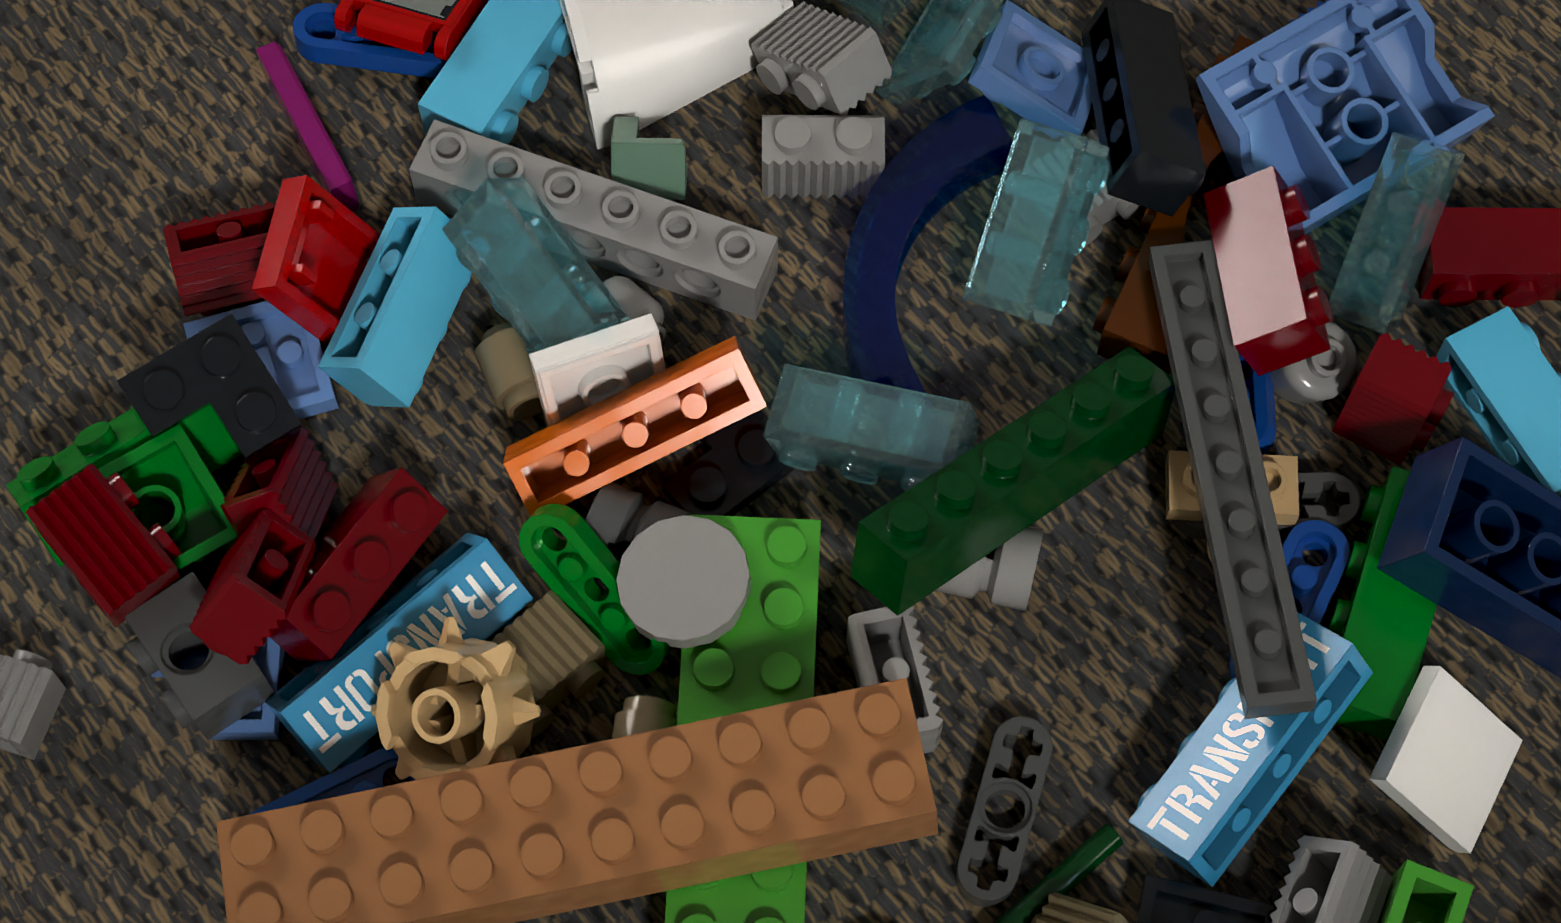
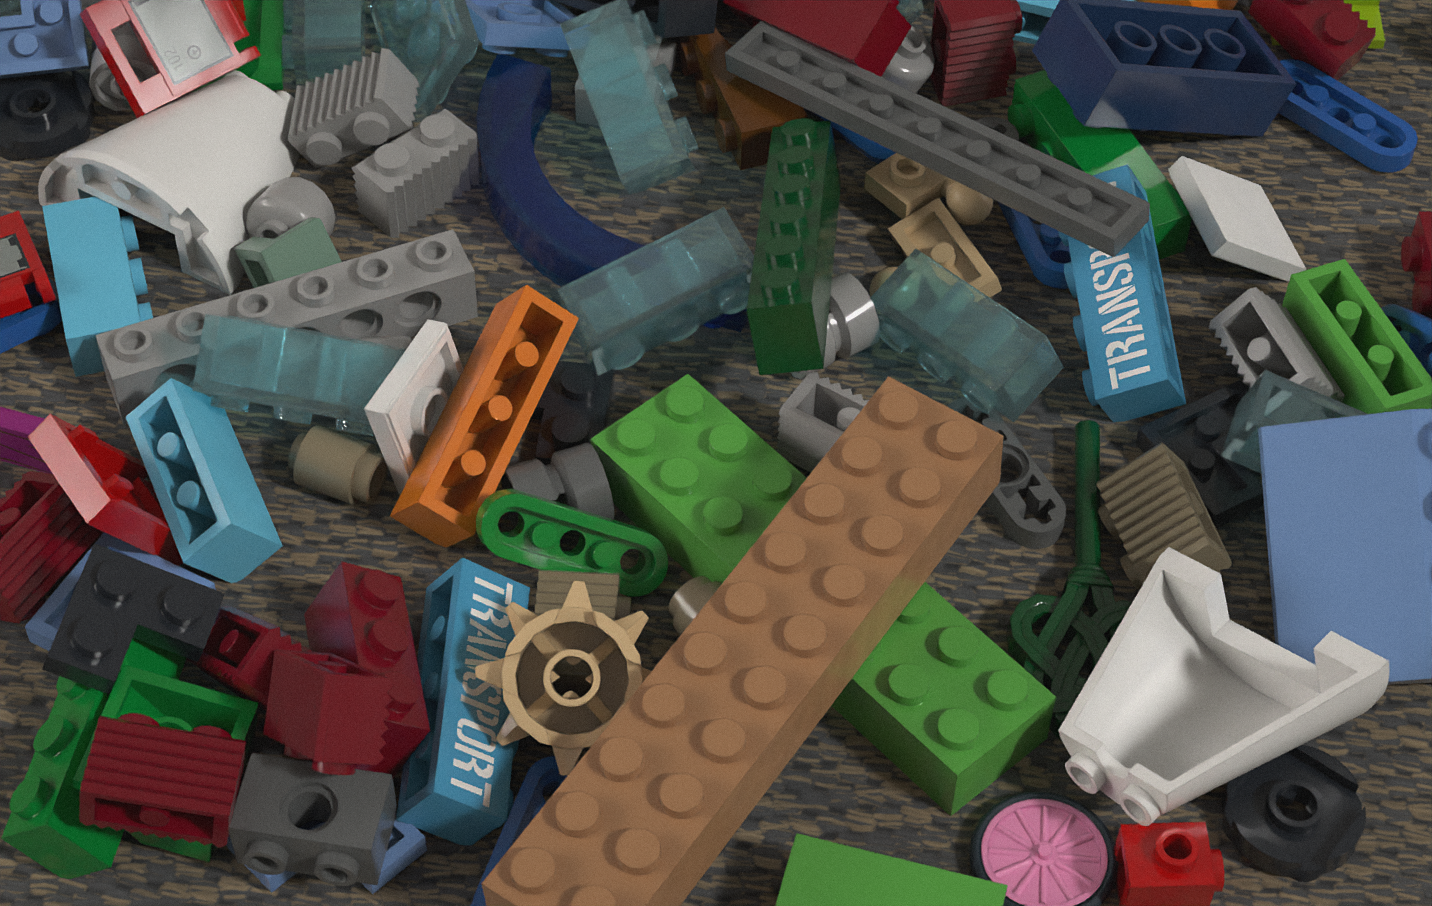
camera: 45 degrees left, 15 degrees down
light grey tile [616,515,752,649] -> none
none -> light grey head [246,177,336,239]
none -> tan plate [870,197,1002,322]
none -> clear light blue brick [870,249,1064,422]

